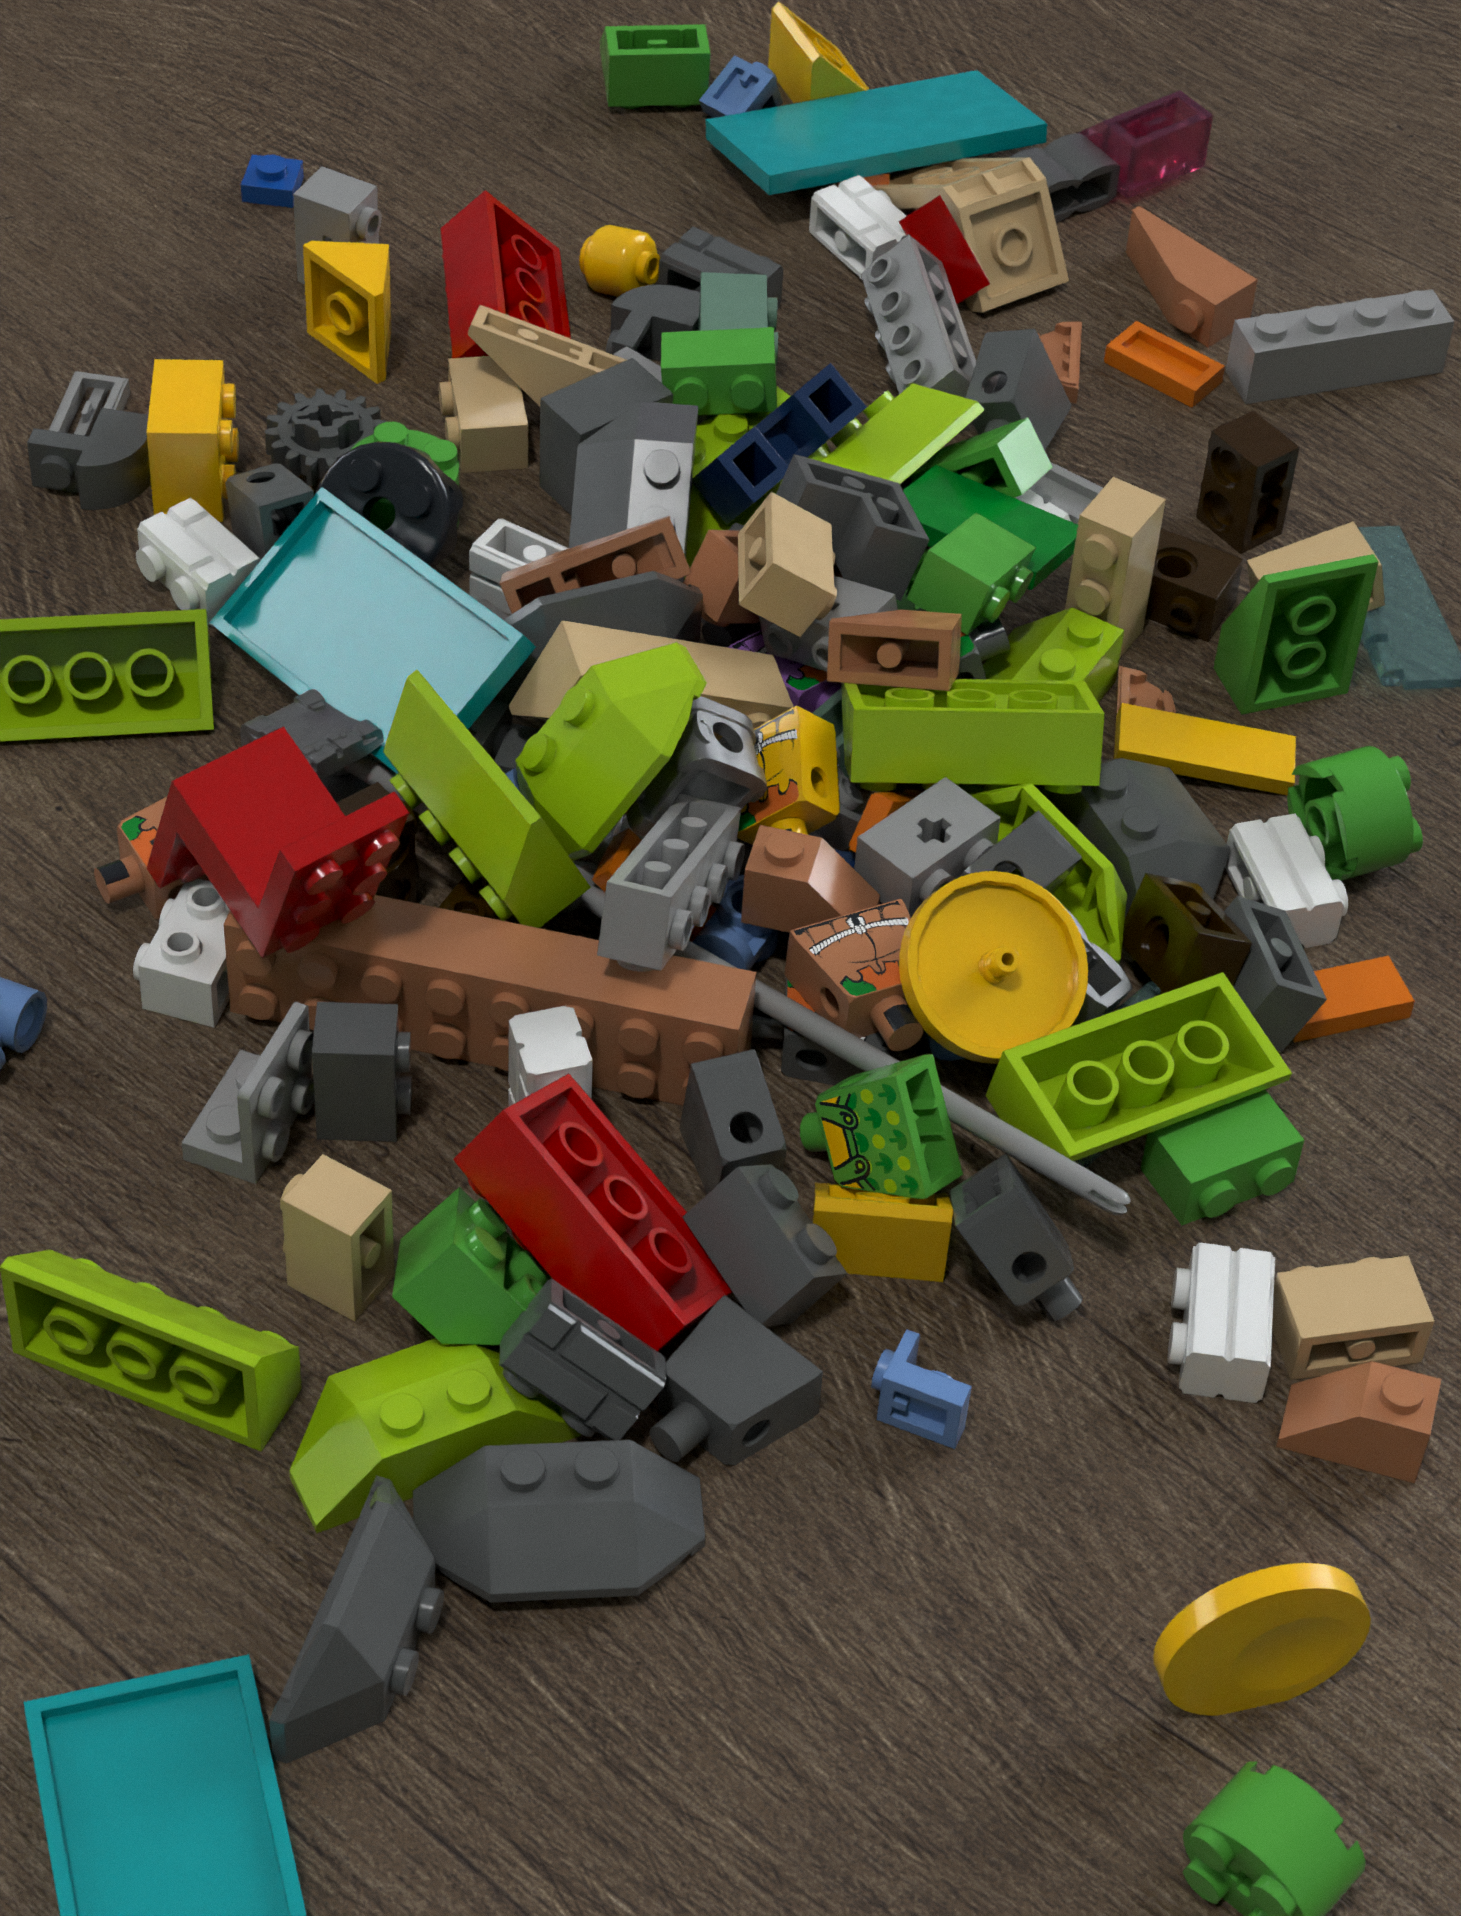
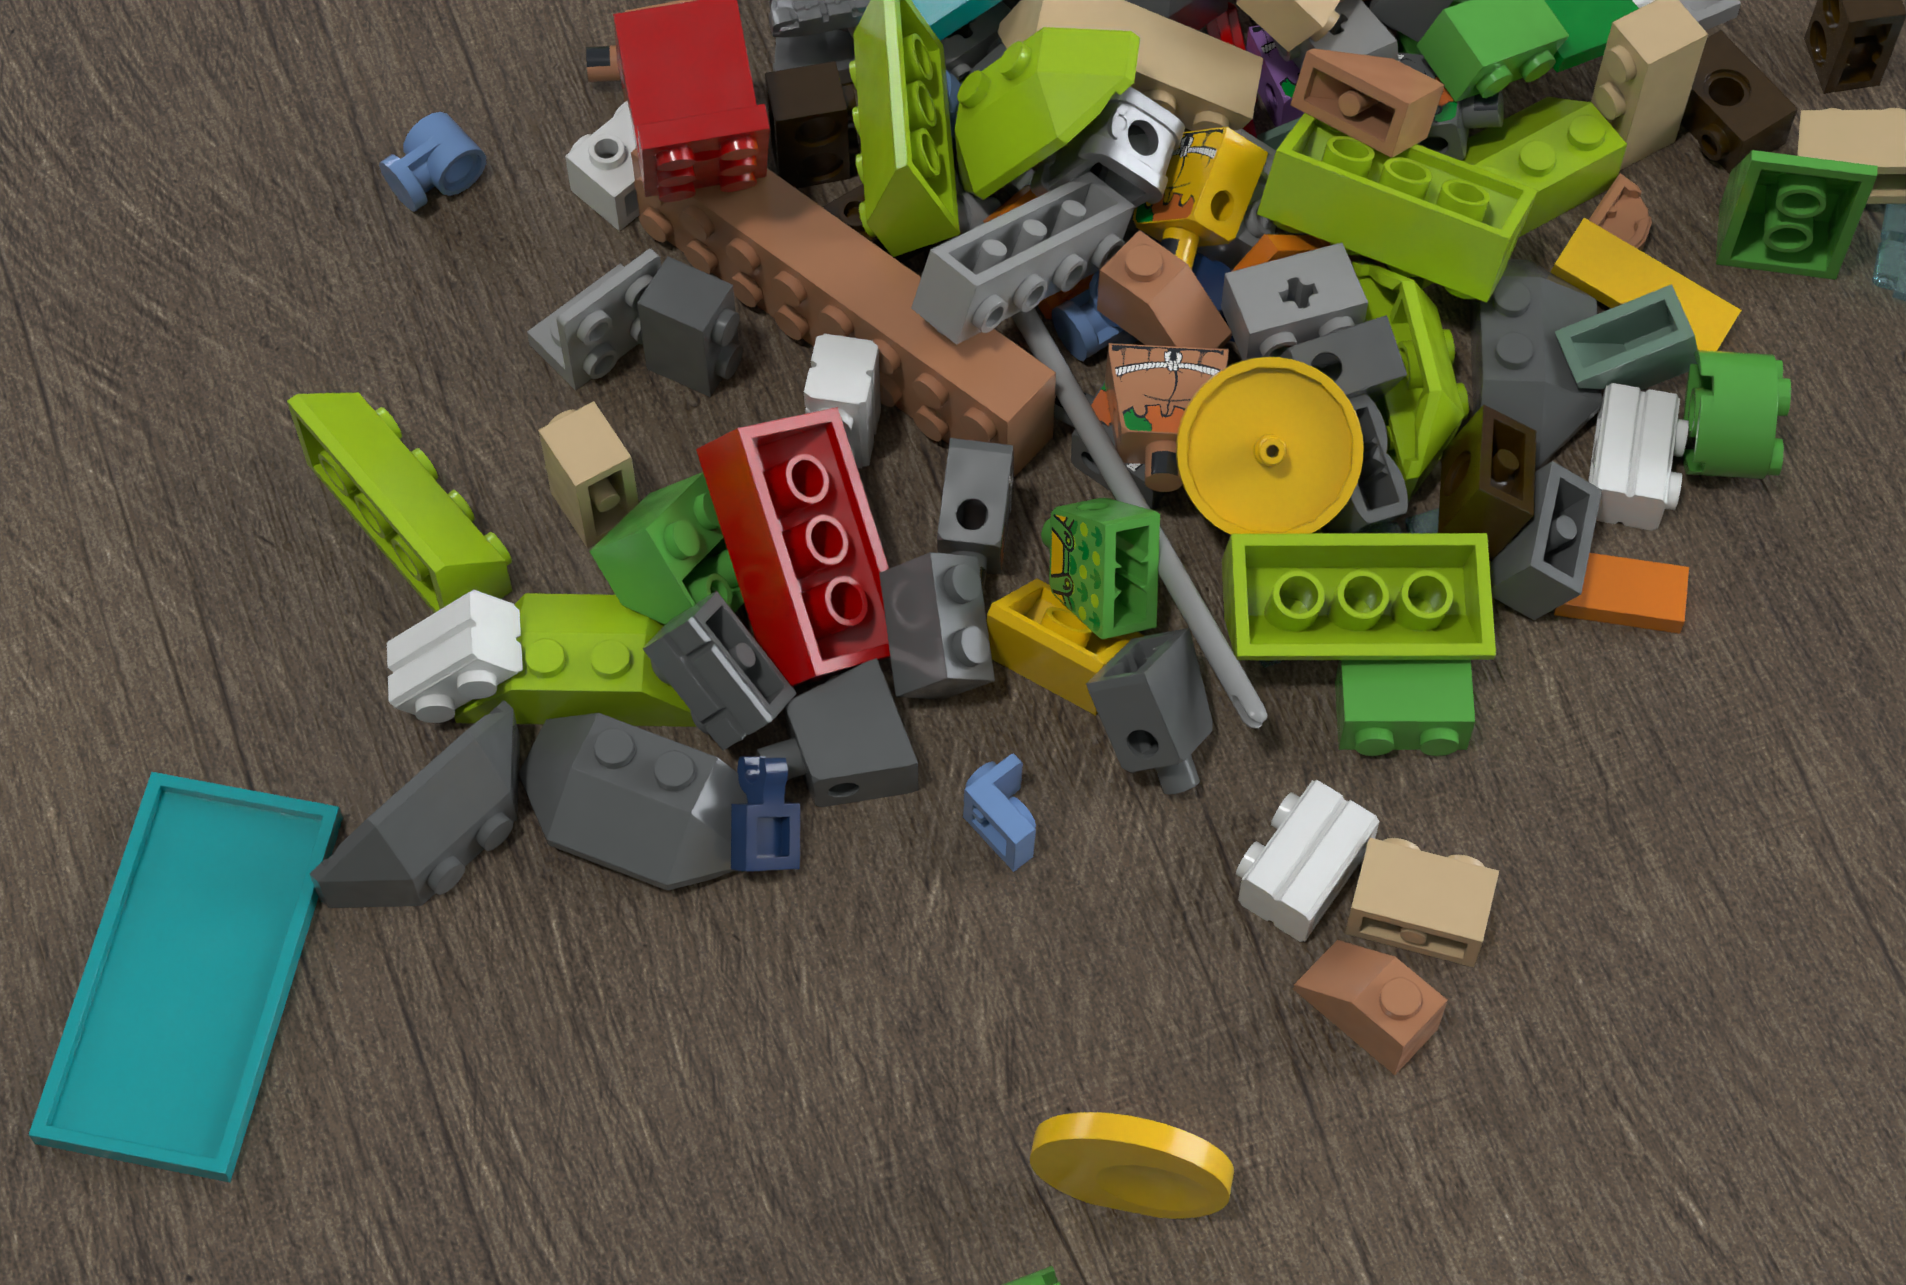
camera: 30 degrees right, 15 degrees up
none -> white brick [387,590,523,723]
none -> dark blue plate [731,756,800,871]
none -> sand green slope [1555,284,1698,390]

